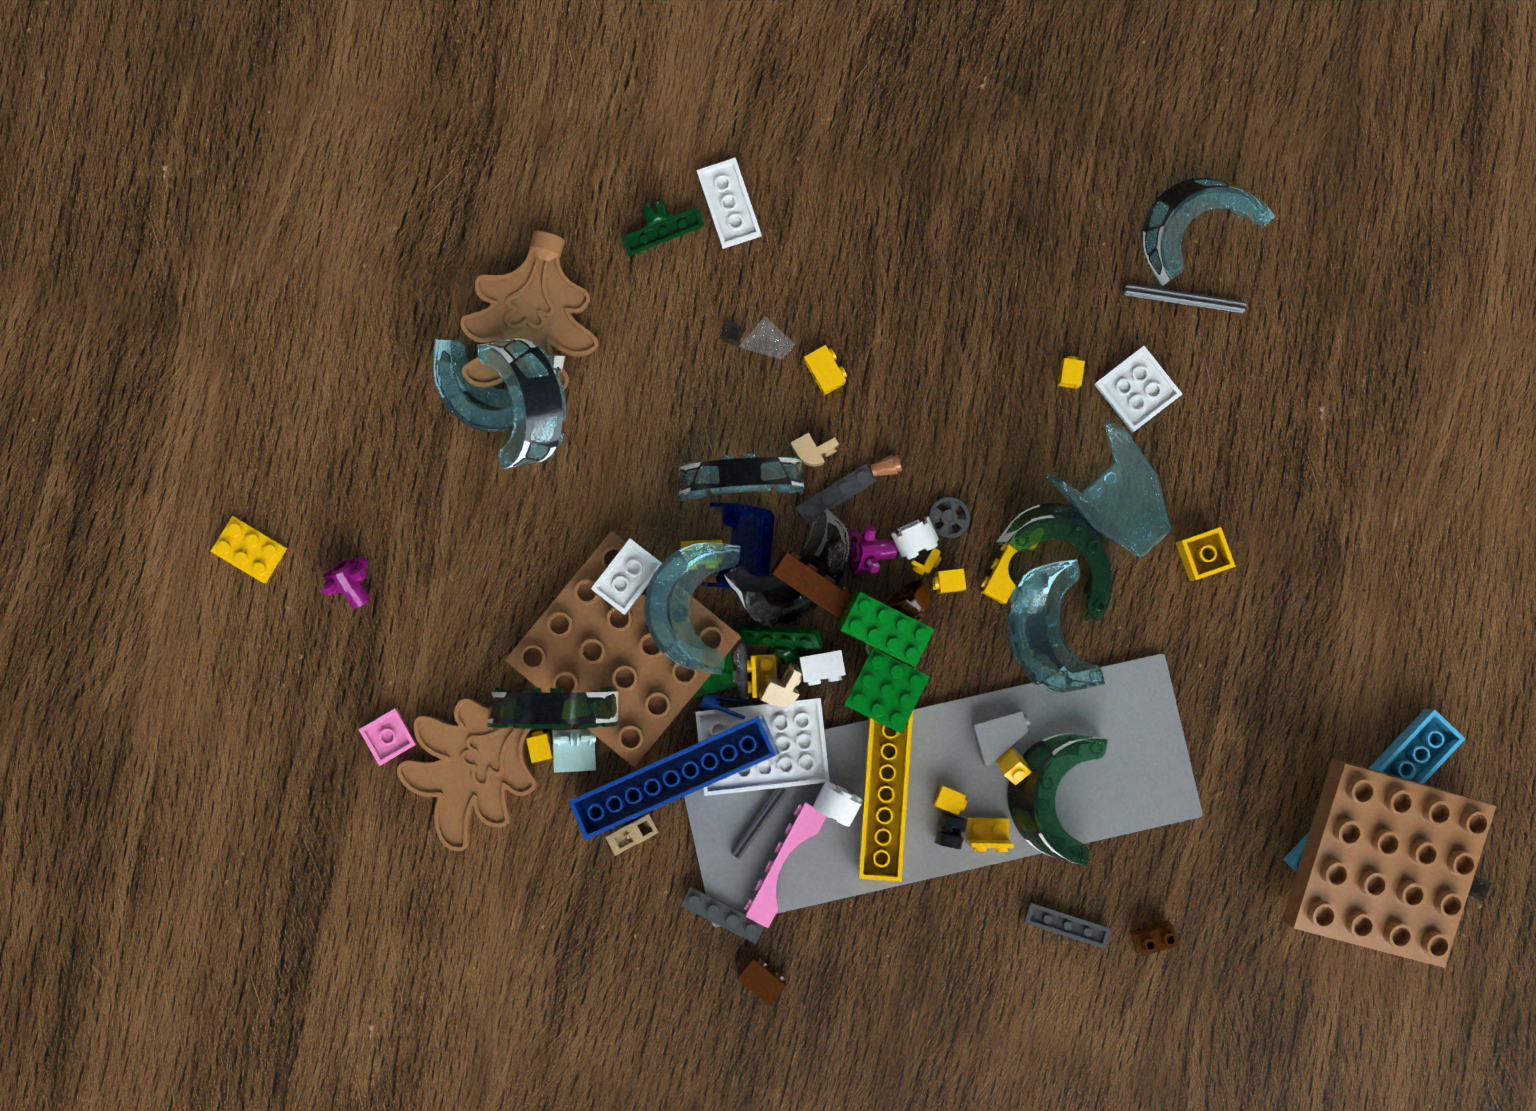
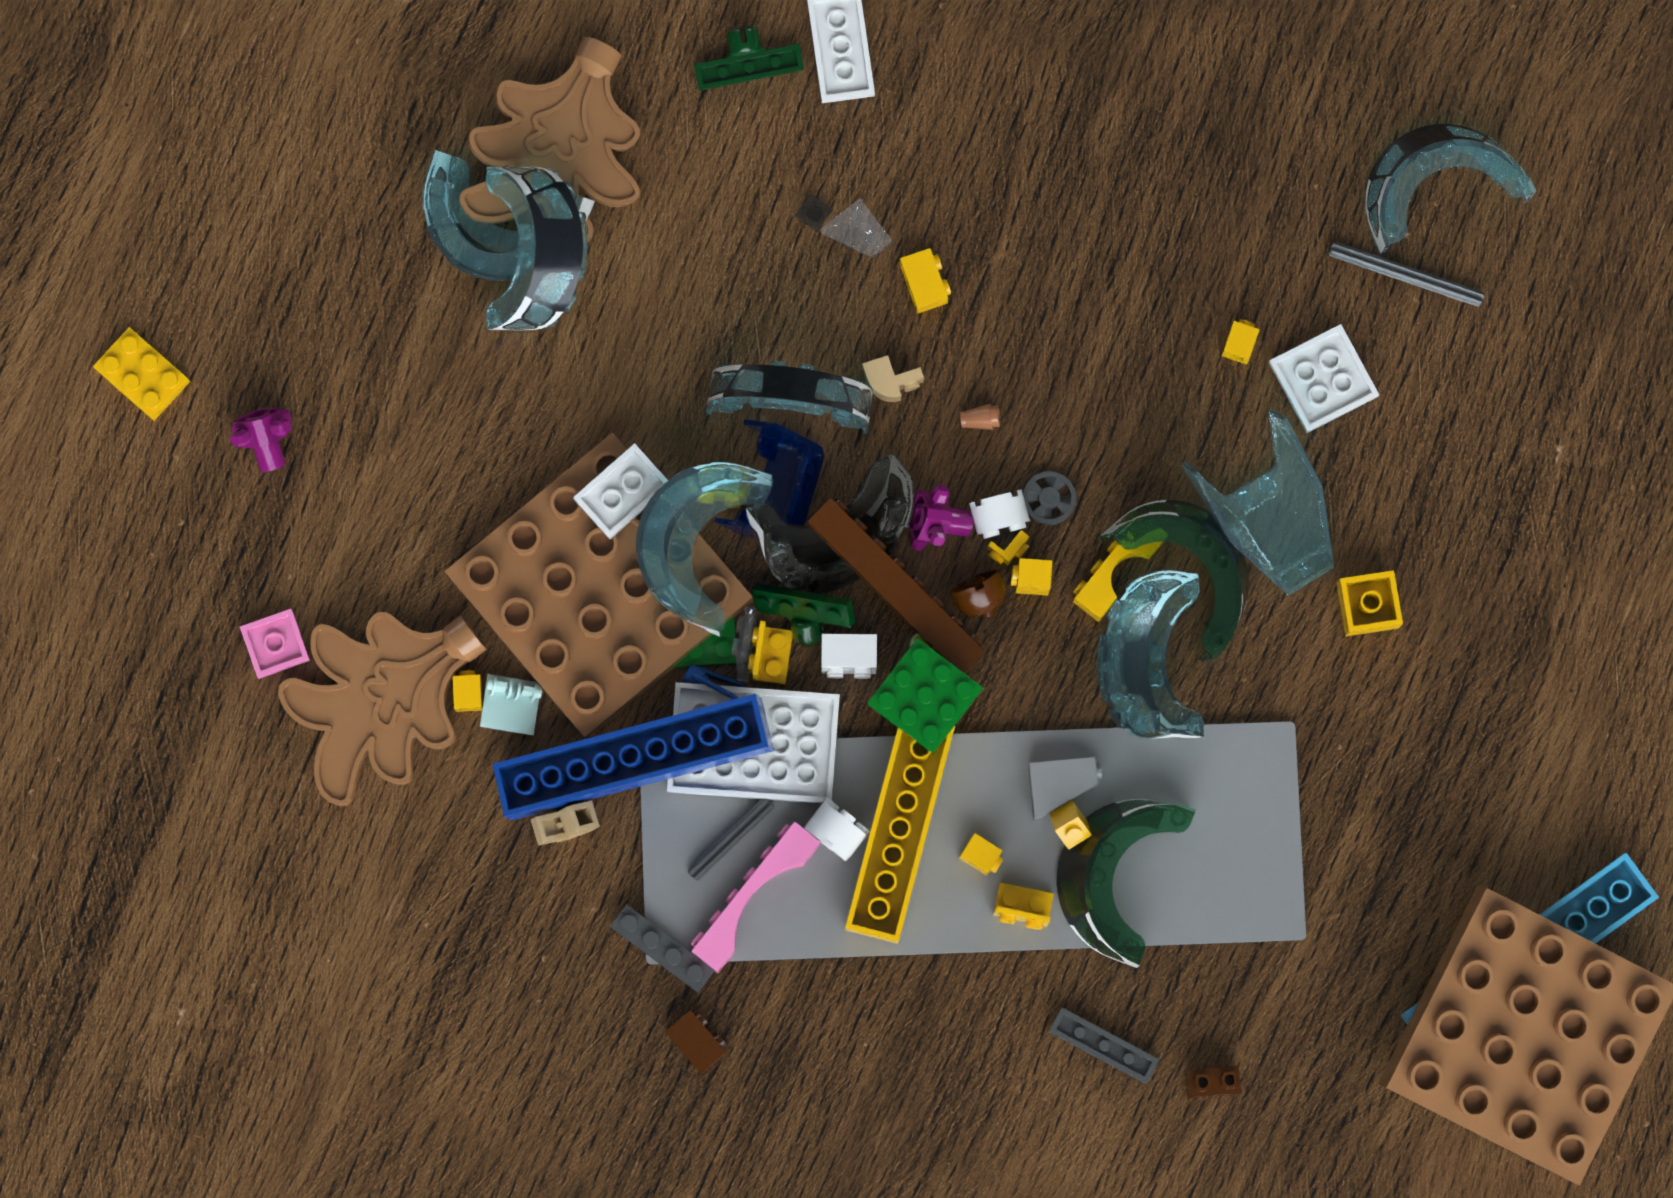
camera: 10 degrees right, 5 degrees down
windscreen [487,687,619,729] -> none
tan brick [757,663,802,706] -> none
dark grey plate [796,464,877,525] -> none
green brick [836,590,935,668] -> none
black wheel [934,814,968,849] -> none
clear smoke plate [1468,875,1492,902] -> none

